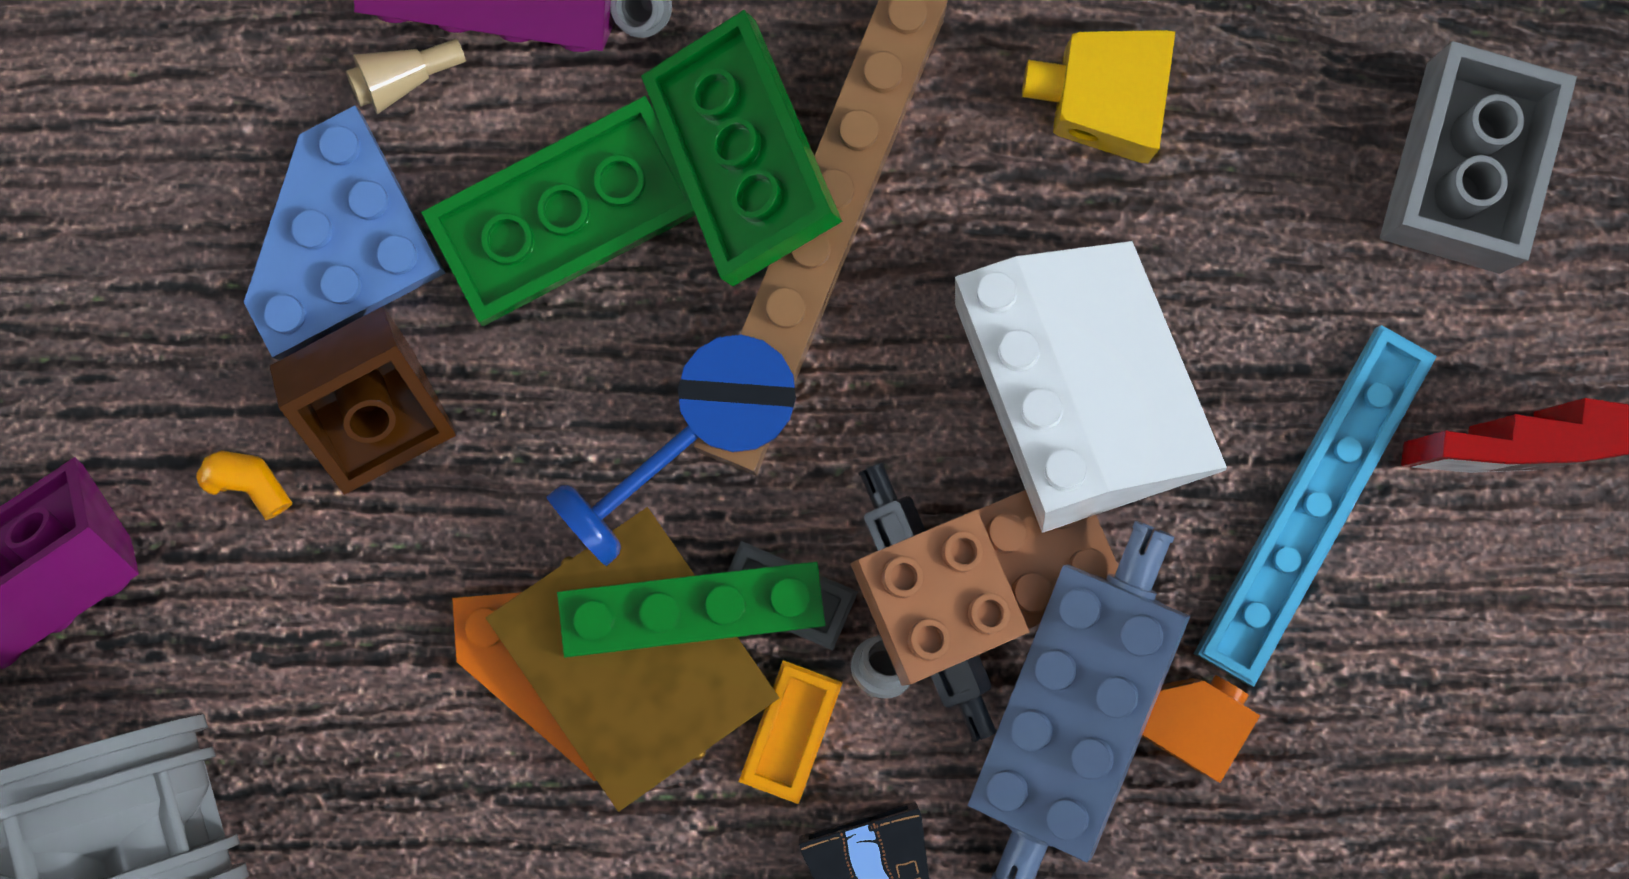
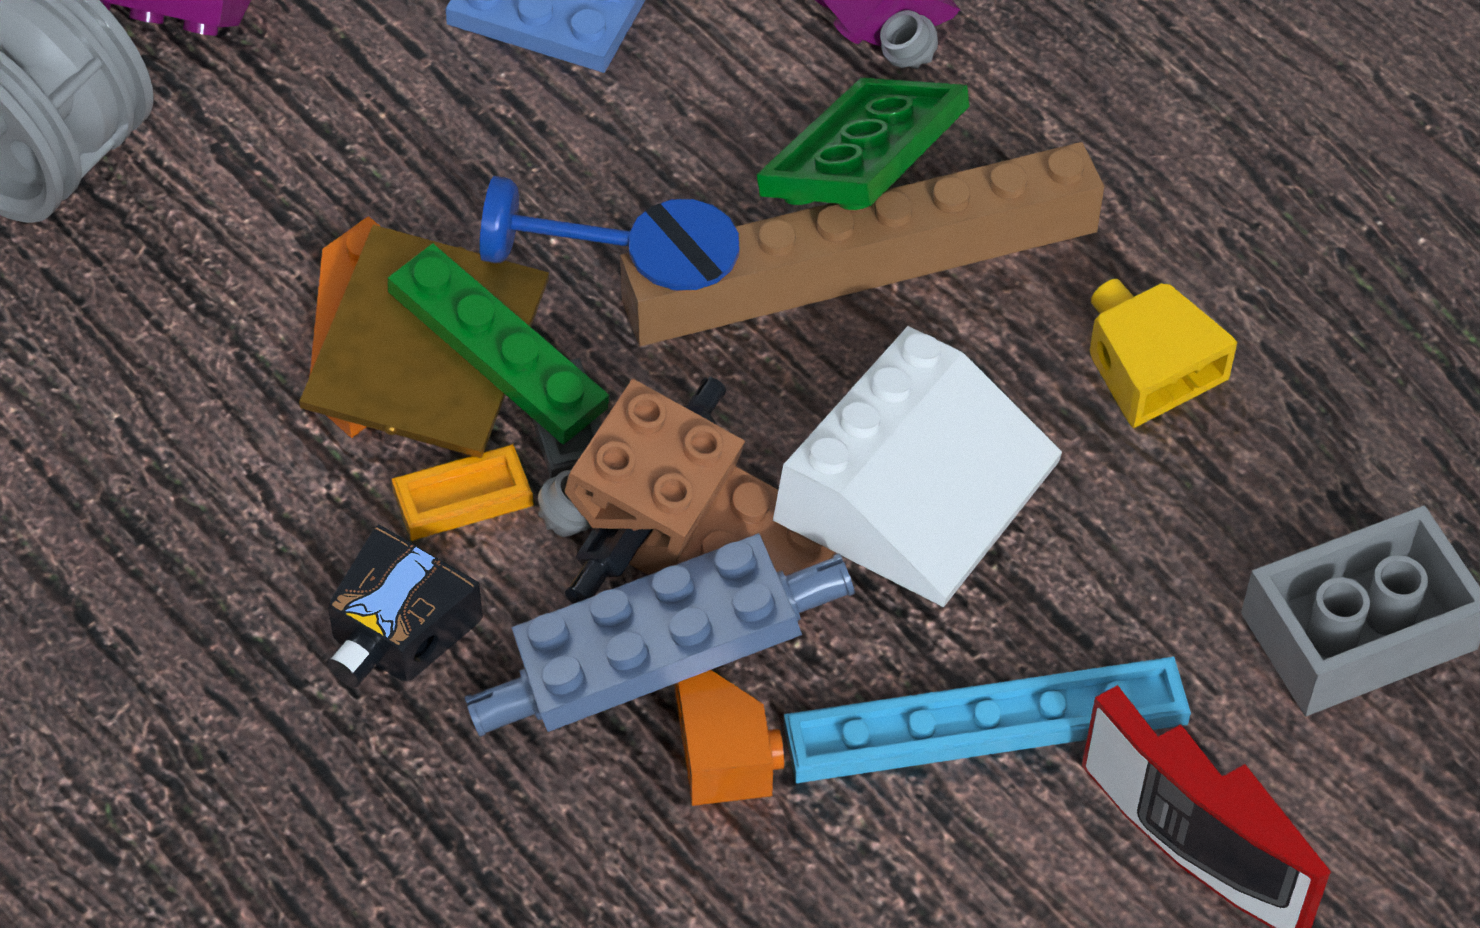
camera: 50 degrees right, 30 degrees down
light orange arm [197,451,293,520] -> none
reddish brown slope [270,306,456,495] -> none
green plate [421,96,696,326] -> none

